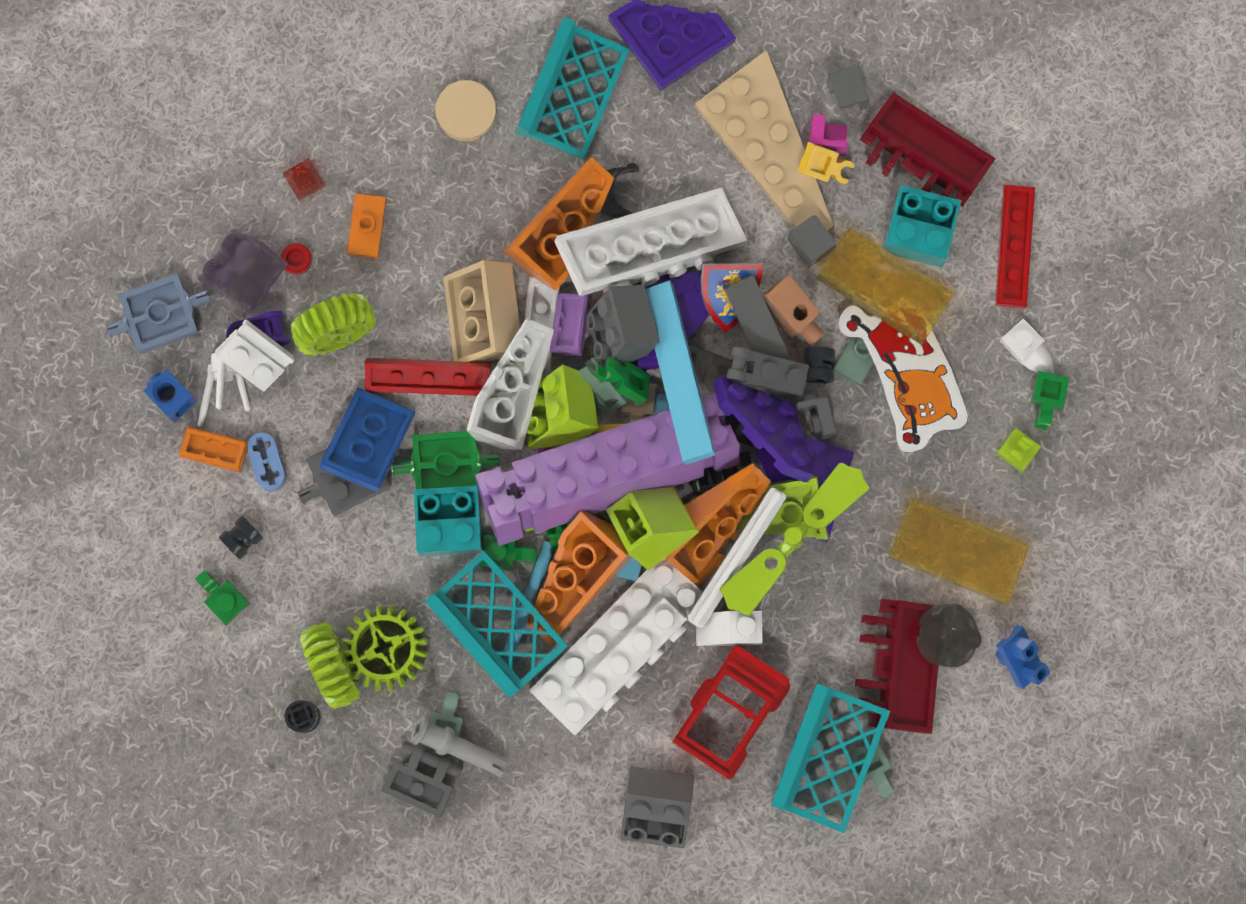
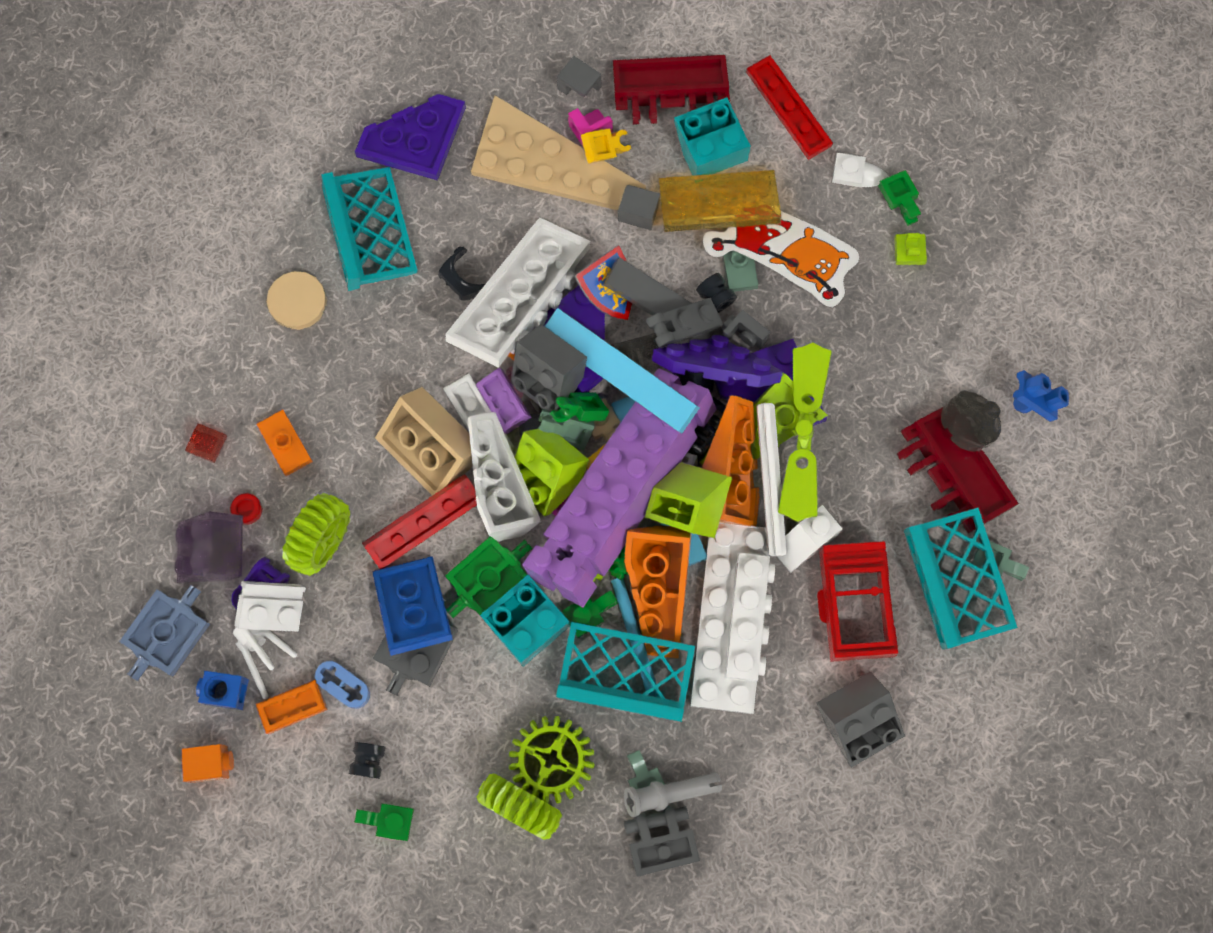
camera: 35 degrees left, 5 degrees down
black wheel [284,700,321,733] -> none
orange wedge [503,157,614,291] -> none
nougat torso [763,275,825,345] -> none
clear yellow plate [887,498,1030,605] -> none
none -> orange brick [182,744,234,783]

